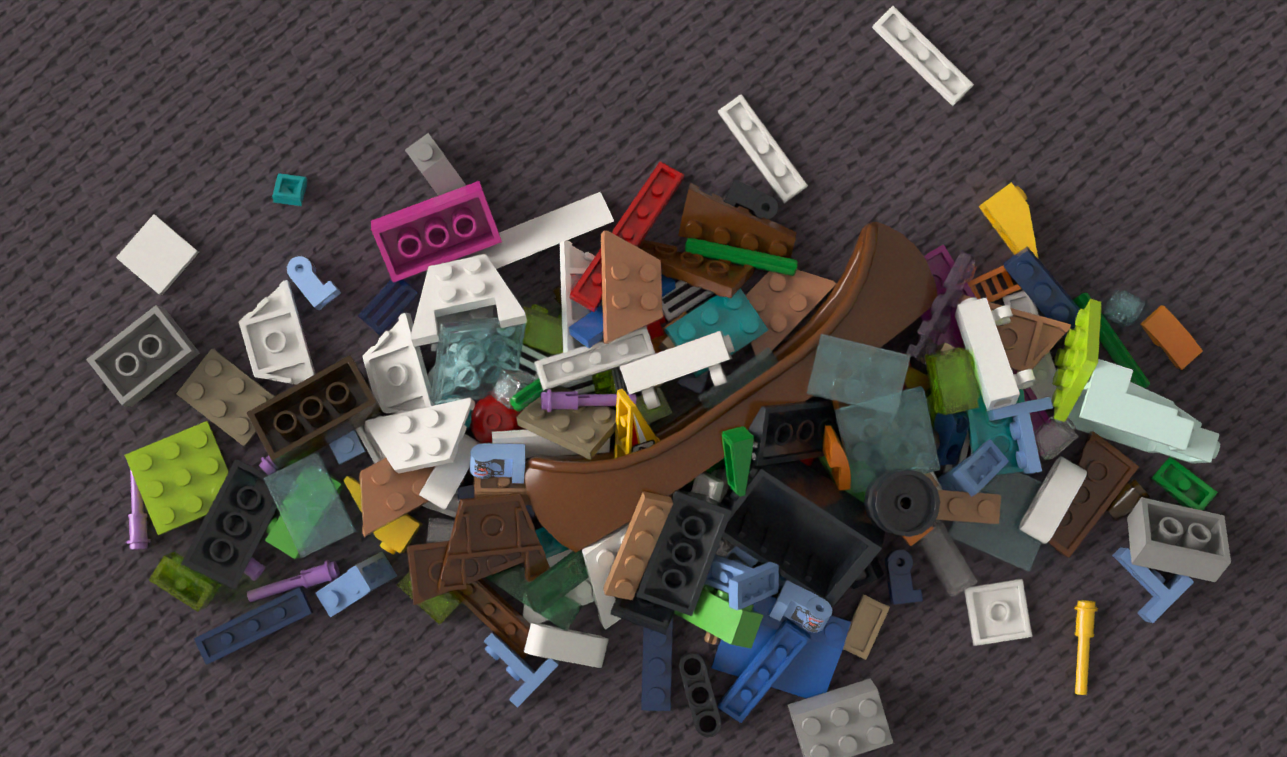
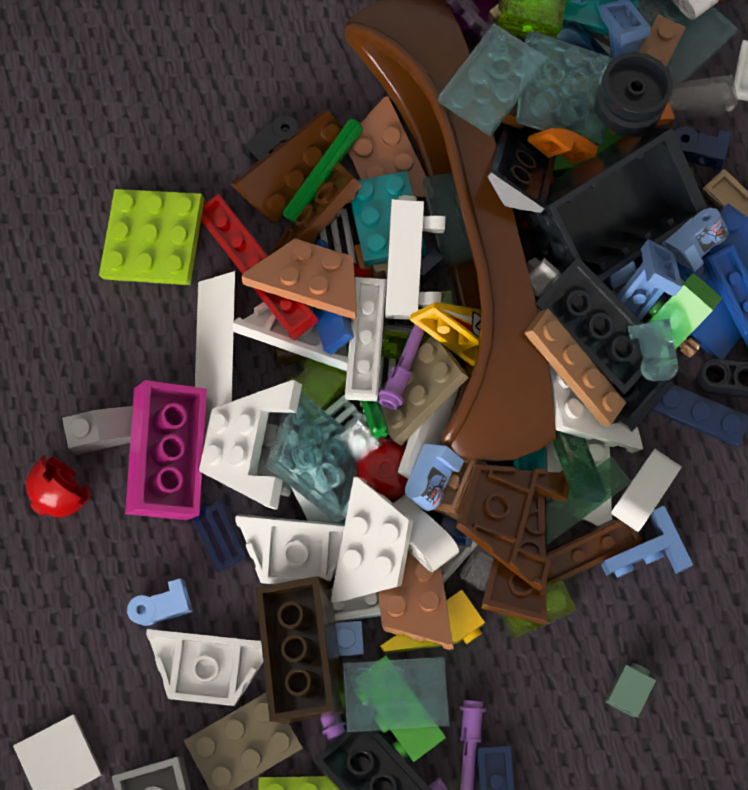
camera: 60 degrees left, 10 degrees down
teal tile [272,173,307,206] -> none
medium blue bracket [316,552,397,617] -> none
white tile [718,94,808,204] -> none
green slope [722,426,754,497] -> none
none -> red cylinder [25,455,92,518]
none -> lime plate [99,189,205,285]
none -> sand green brick [604,663,656,718]
none -> clear light blue leg [628,319,678,381]

